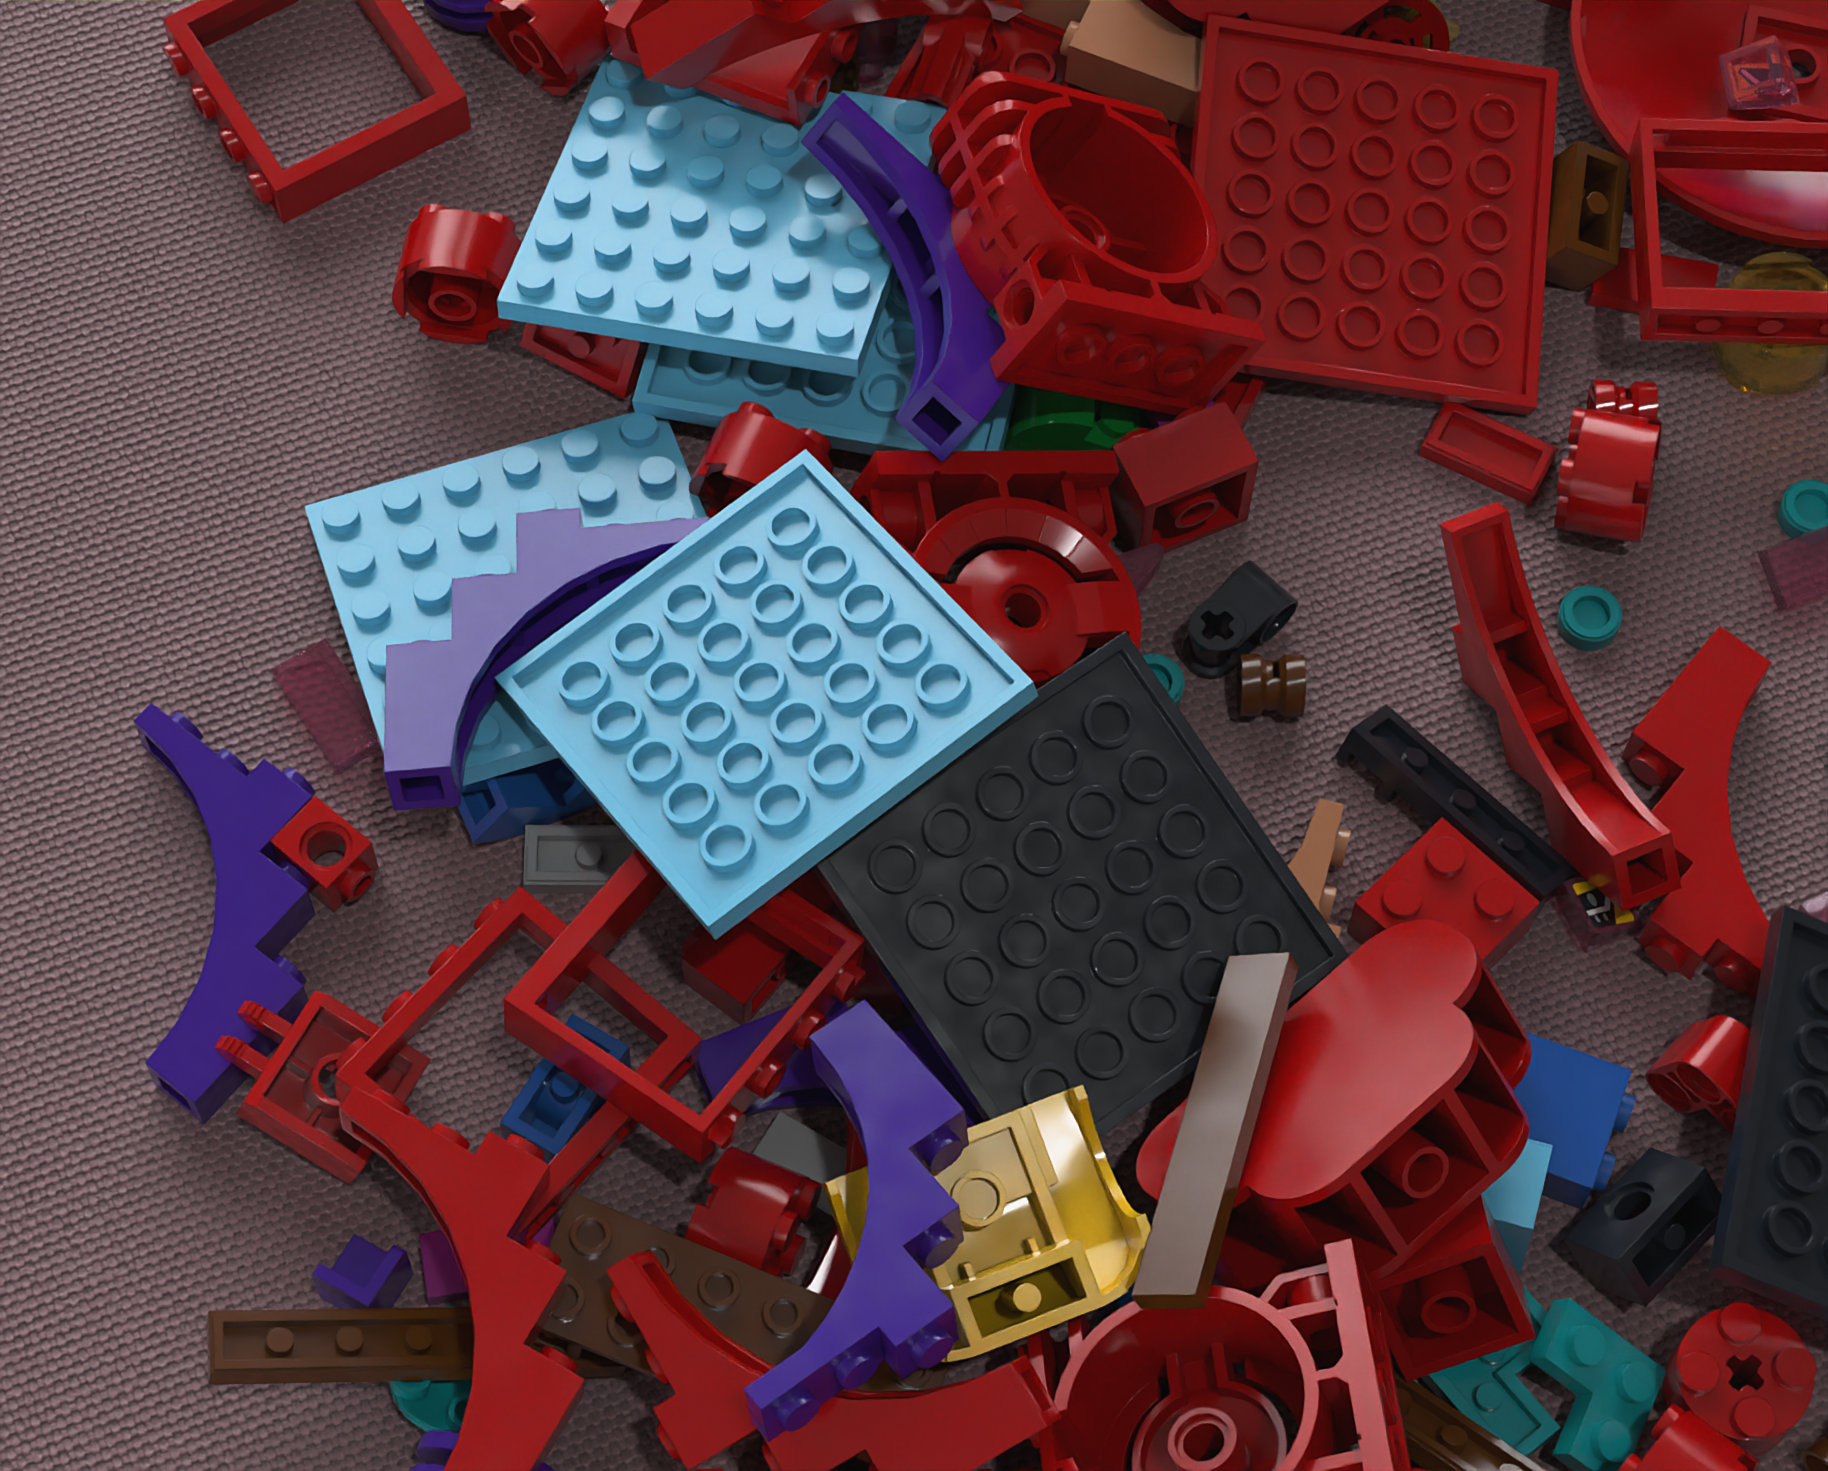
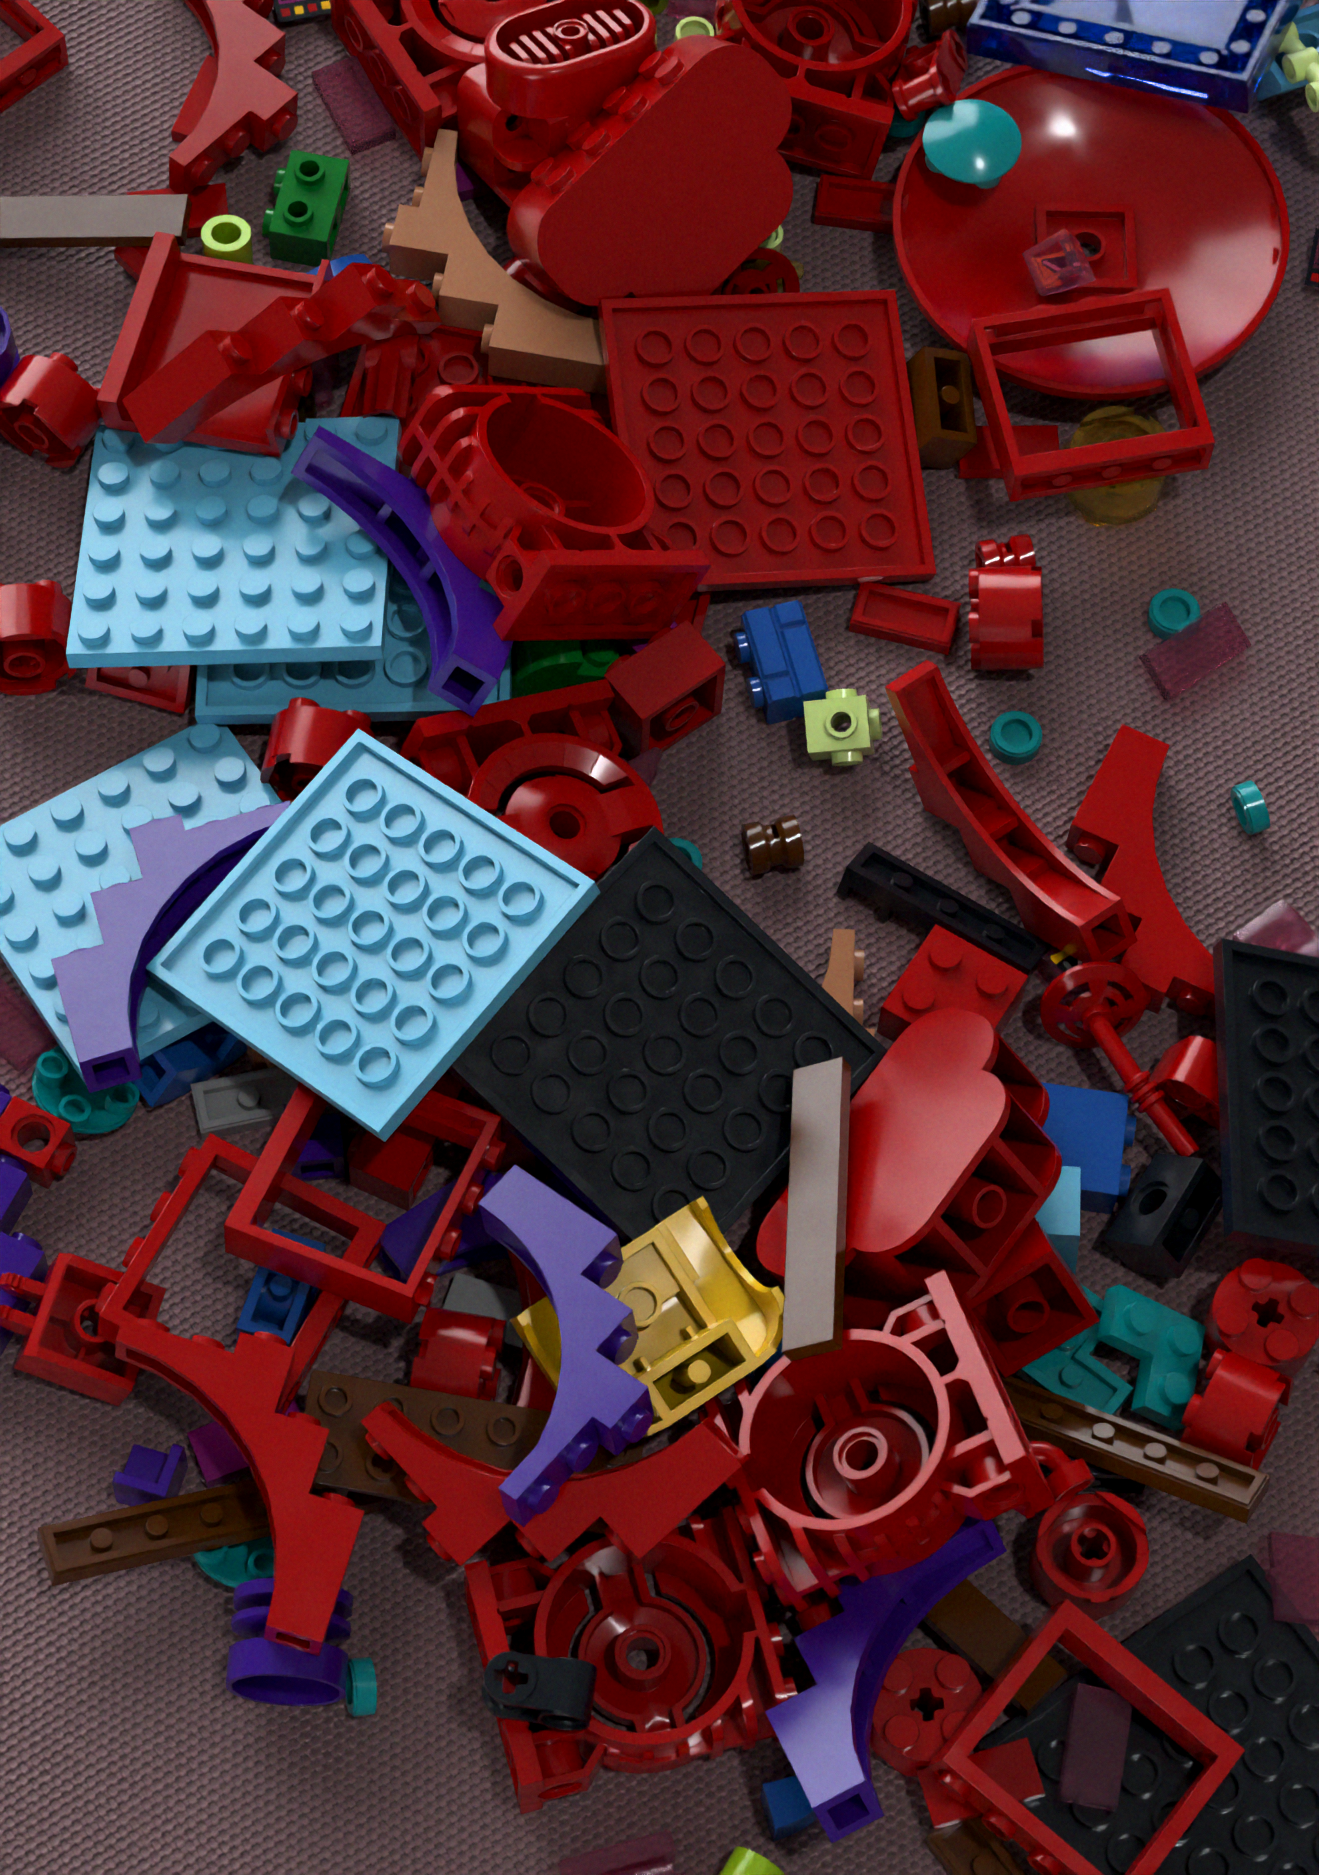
camera: 15 degrees left, 0 degrees up
black piece [1182,560,1298,680] -> none
none -> teal dish [32,1046,140,1134]
none -> dark purple panel [284,1103,346,1182]
none -> blue brick [733,600,829,724]
none -> yellowish green brick [803,689,883,766]
none -> red dish [1039,961,1200,1157]

